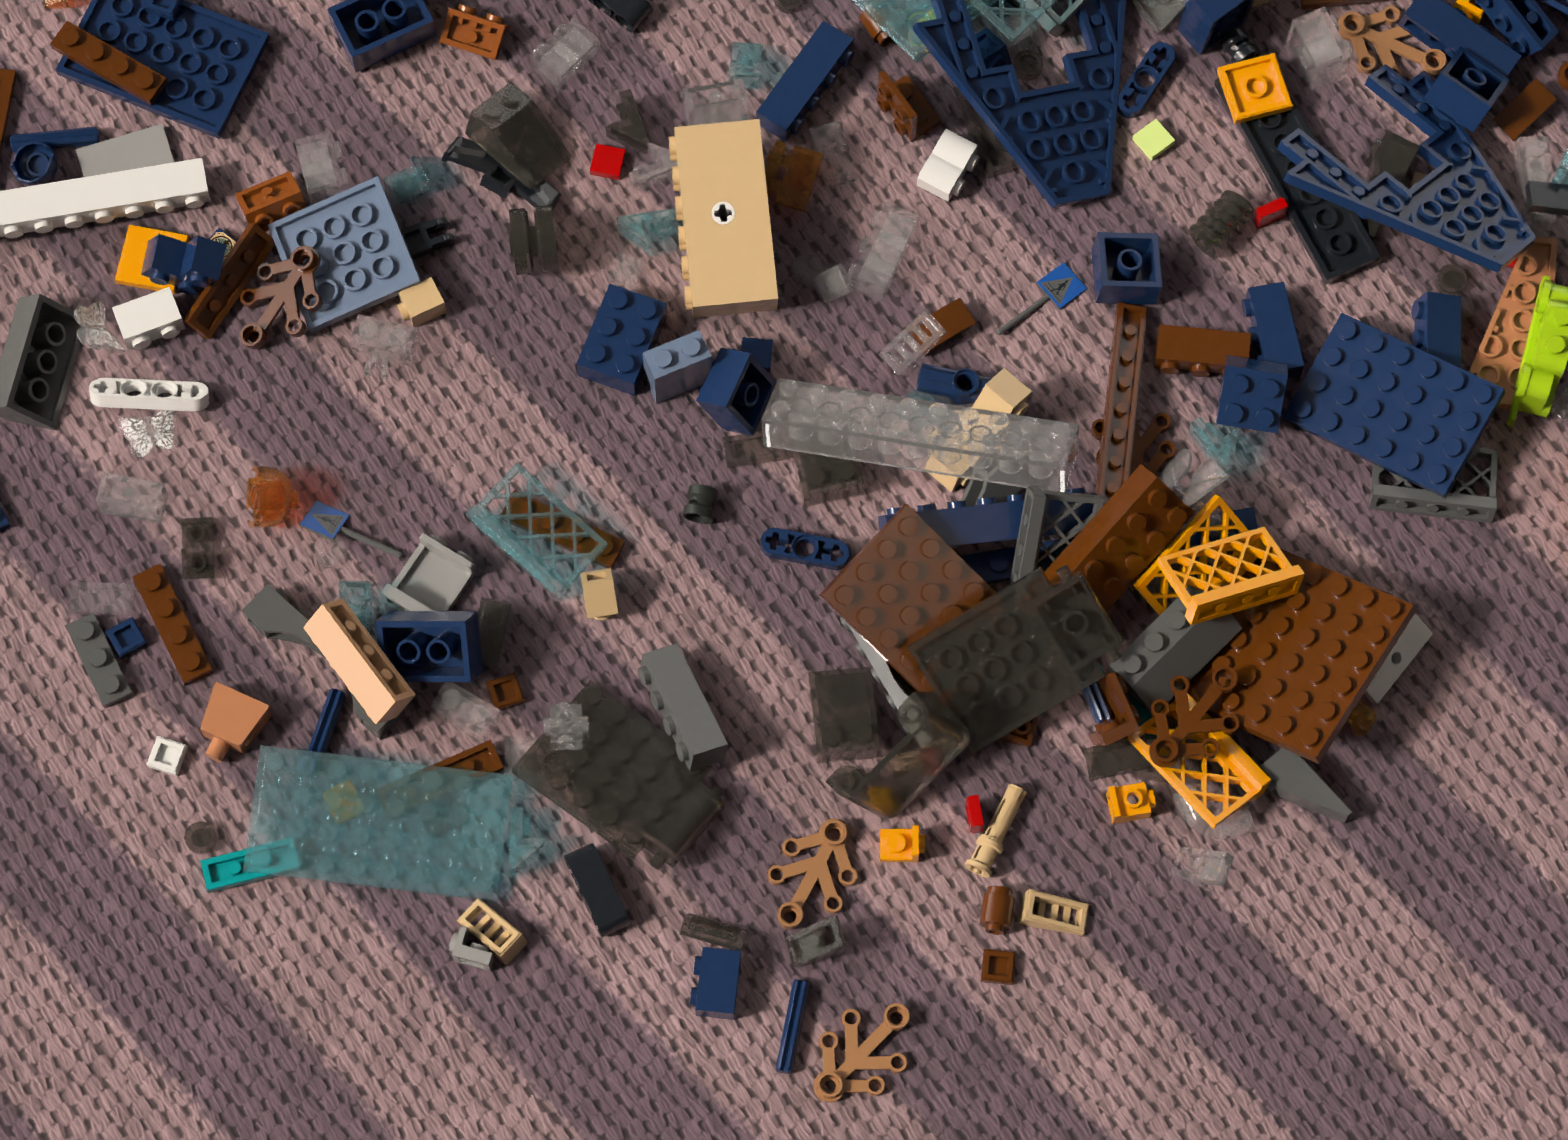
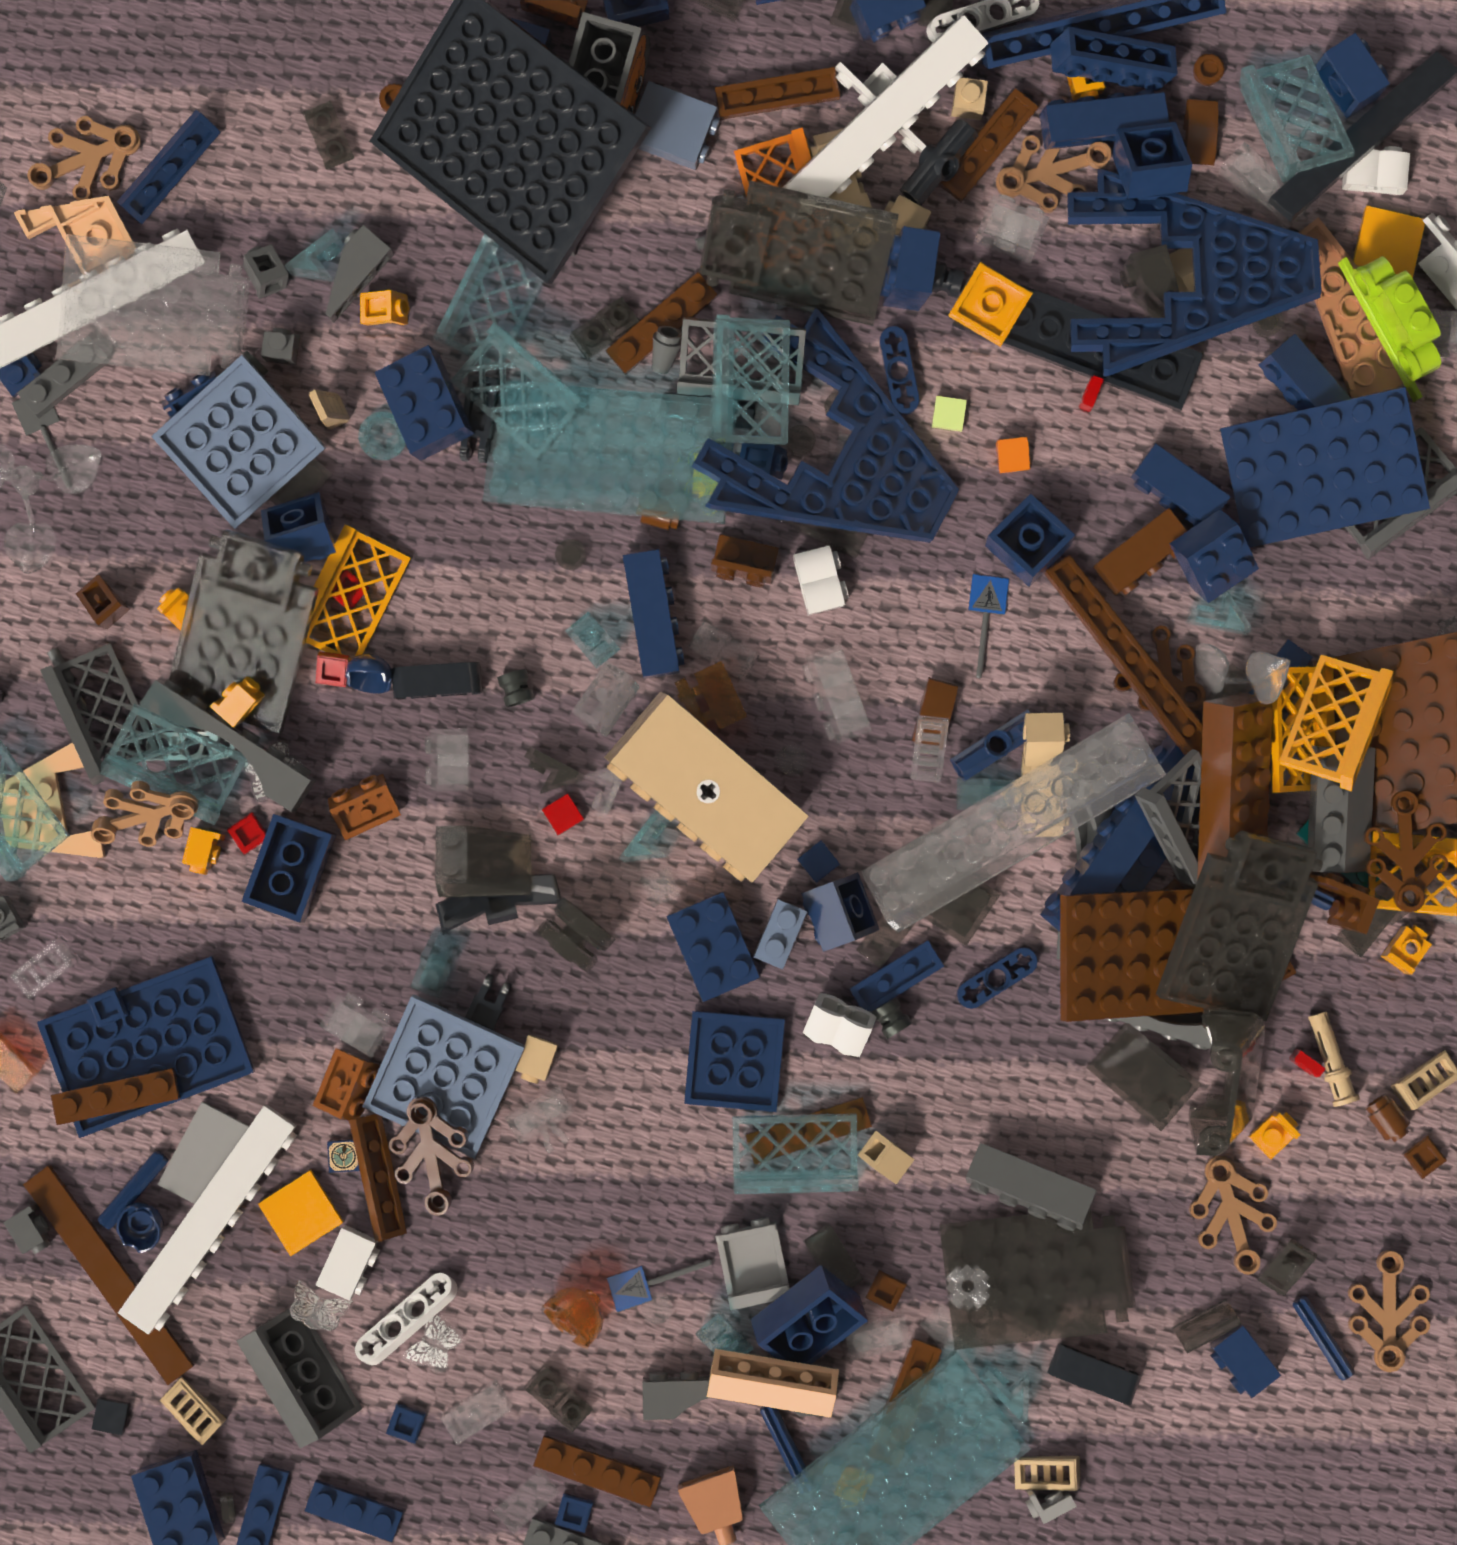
camera: 45 degrees left, 15 degrees up
dark blue brick [141,234,226,294] -> none
clear slope [814,263,854,303] -> none
clear smoke piece [1189,190,1255,257] -> none
none -> dark blue tile [386,1403,426,1444]
none -> pearl dark grey wheel [497,669,535,707]
none -> dark blue plate [684,1011,785,1112]
none -> white brick [803,993,876,1057]
none -> dark blue plate [849,940,944,1012]
none -> orange slope [996,437,1030,474]

